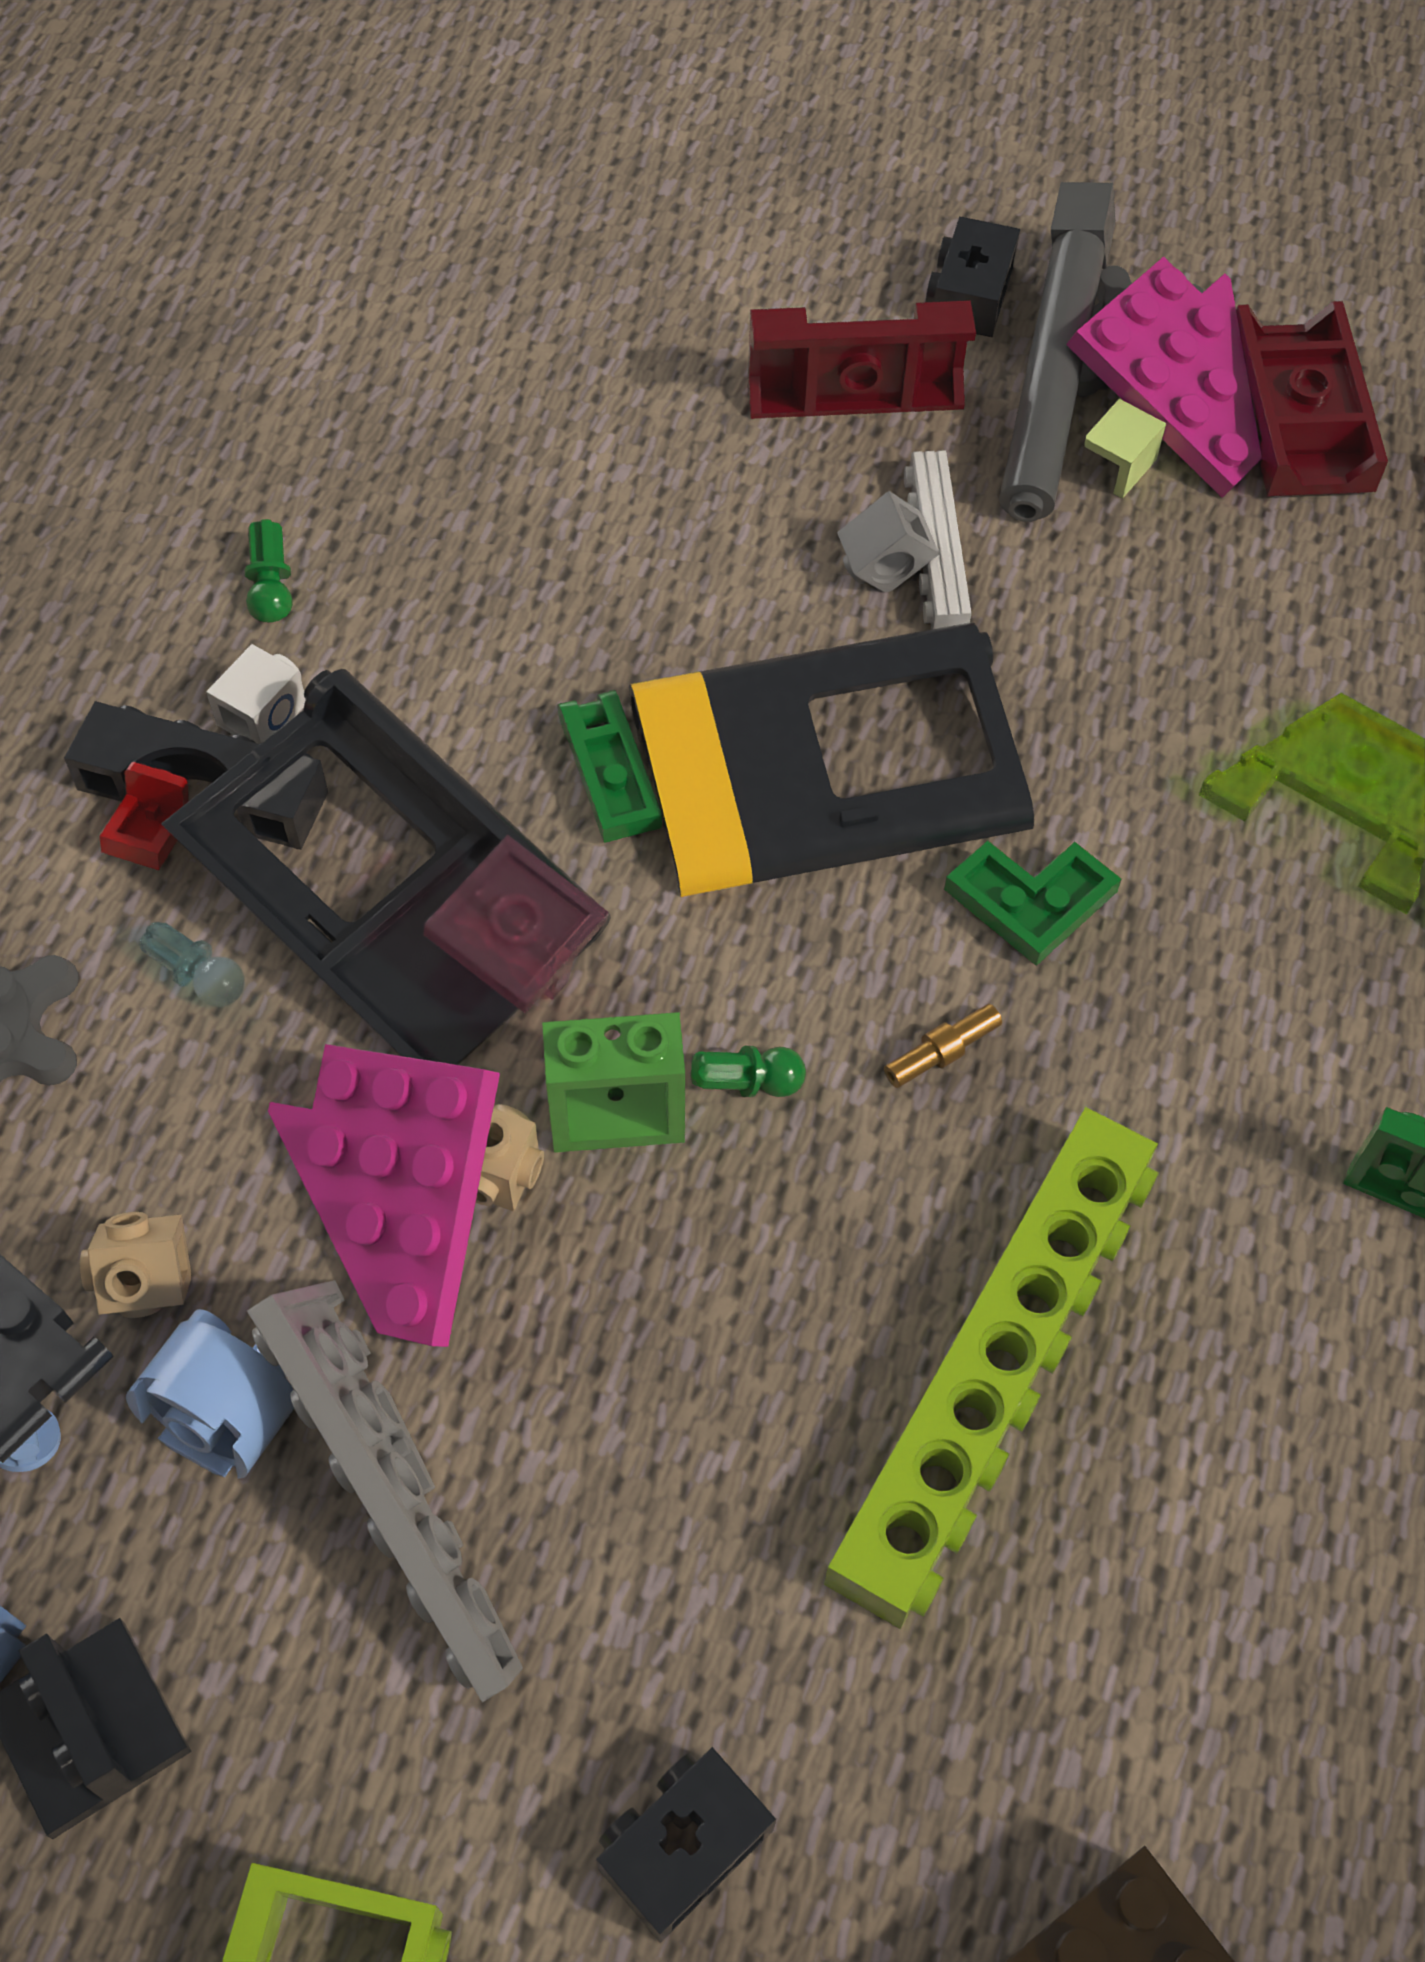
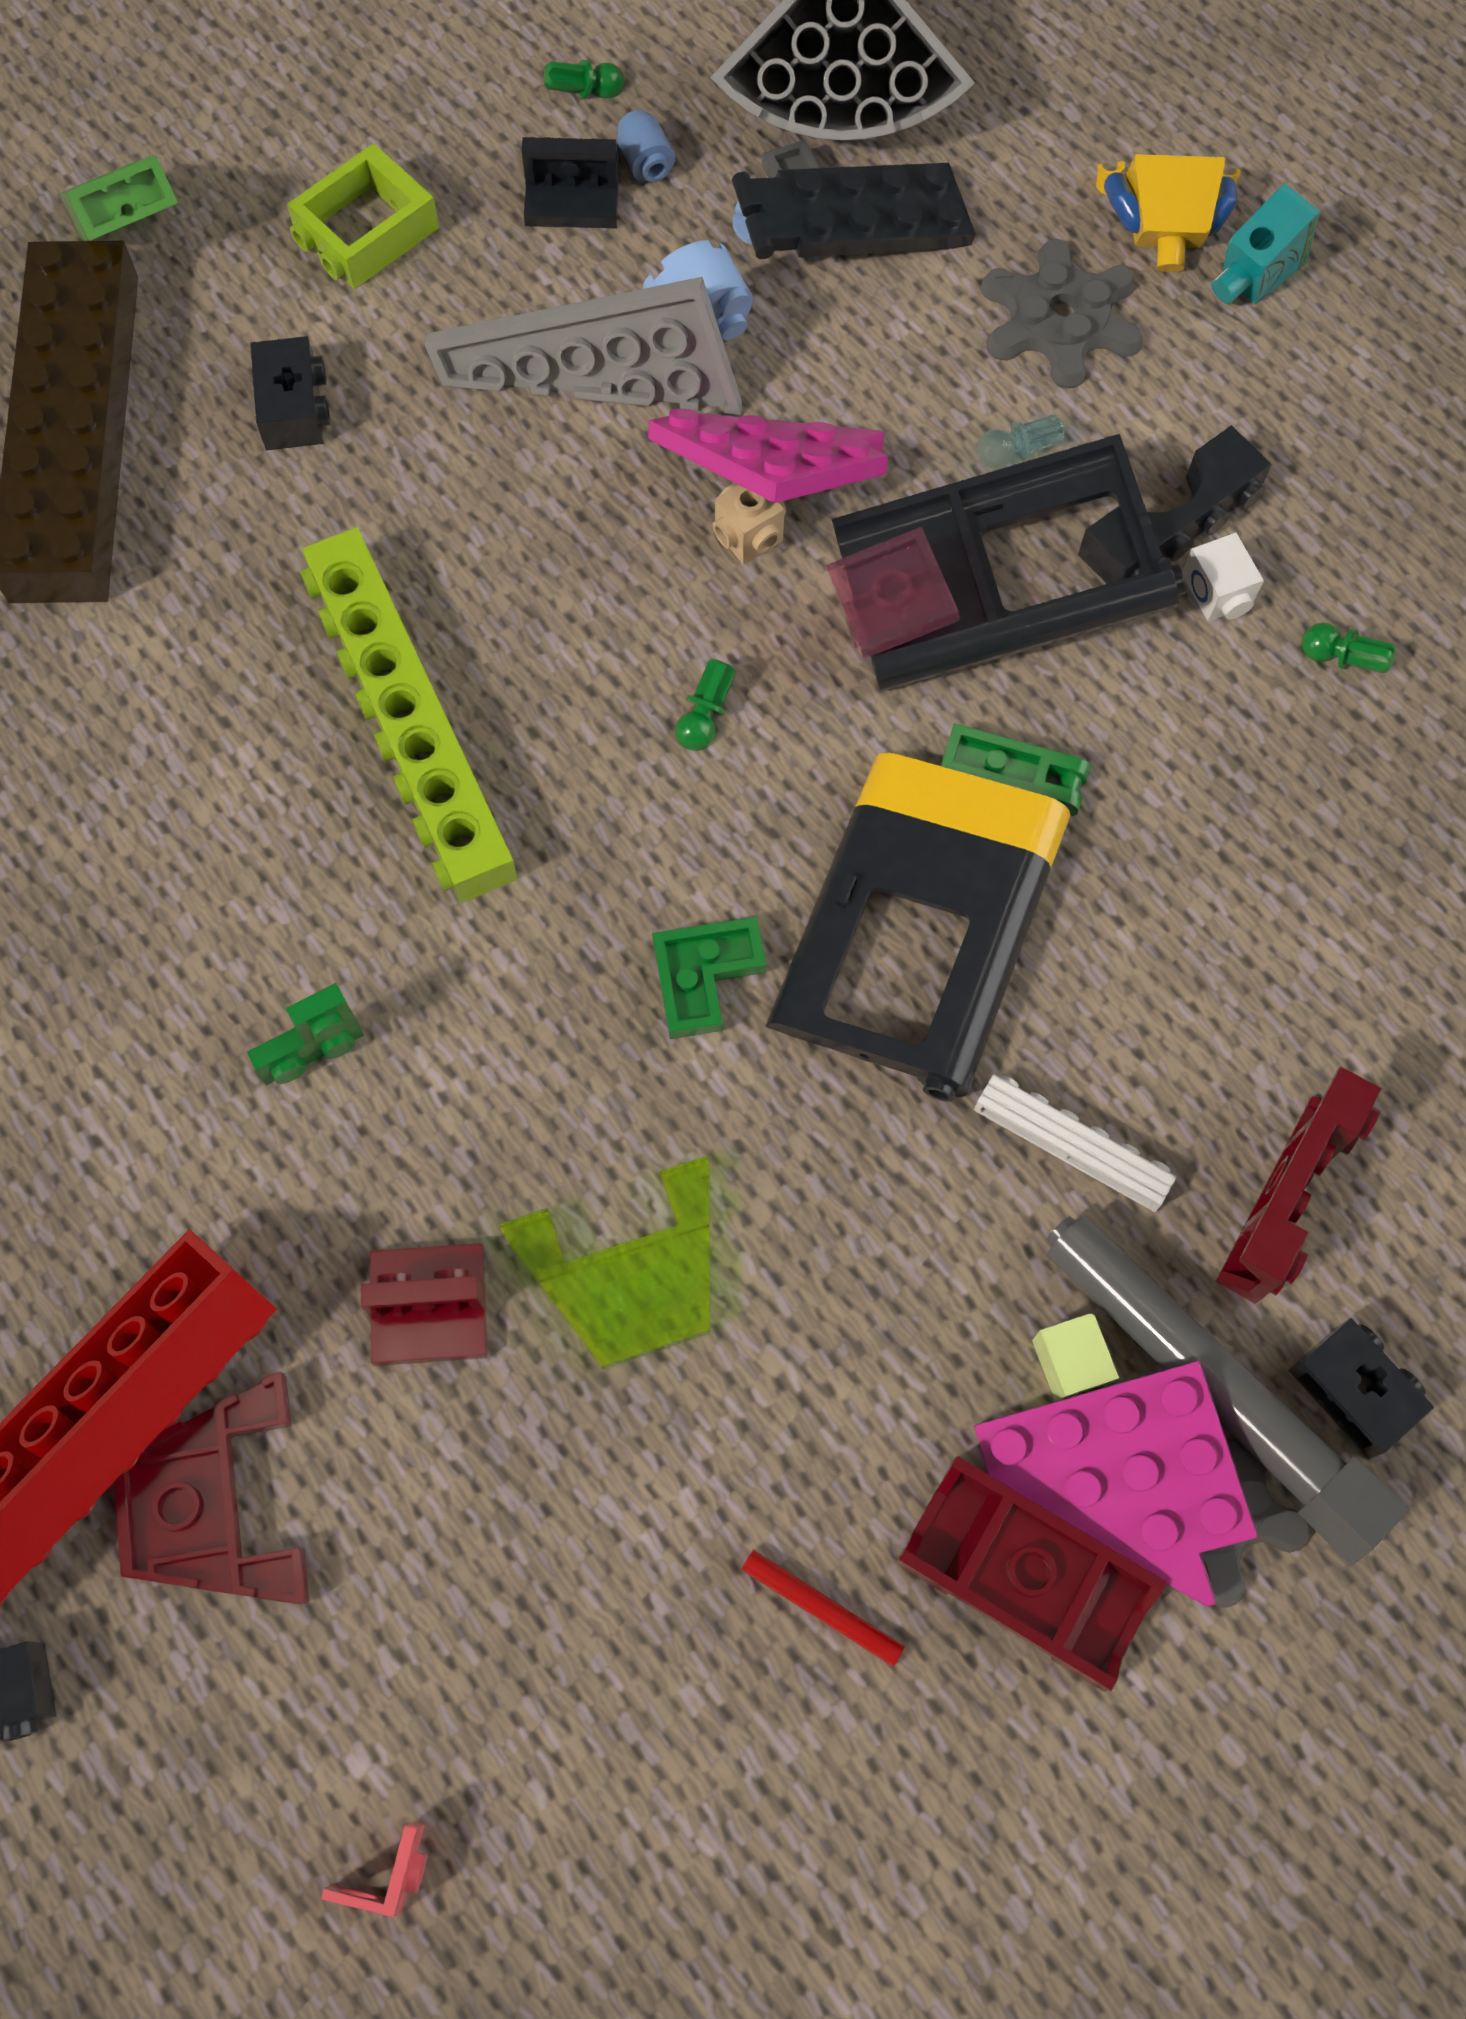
camera: 125 degrees right, 10 degrees up
tan brick [80,1212,191,1318] -> none
red bracket [99,762,189,871] -> none
bright green window [542,1012,685,1153] -> none
light grey brick [837,491,939,593] -> none
pearl gold bar [884,1003,1002,1088] -> none

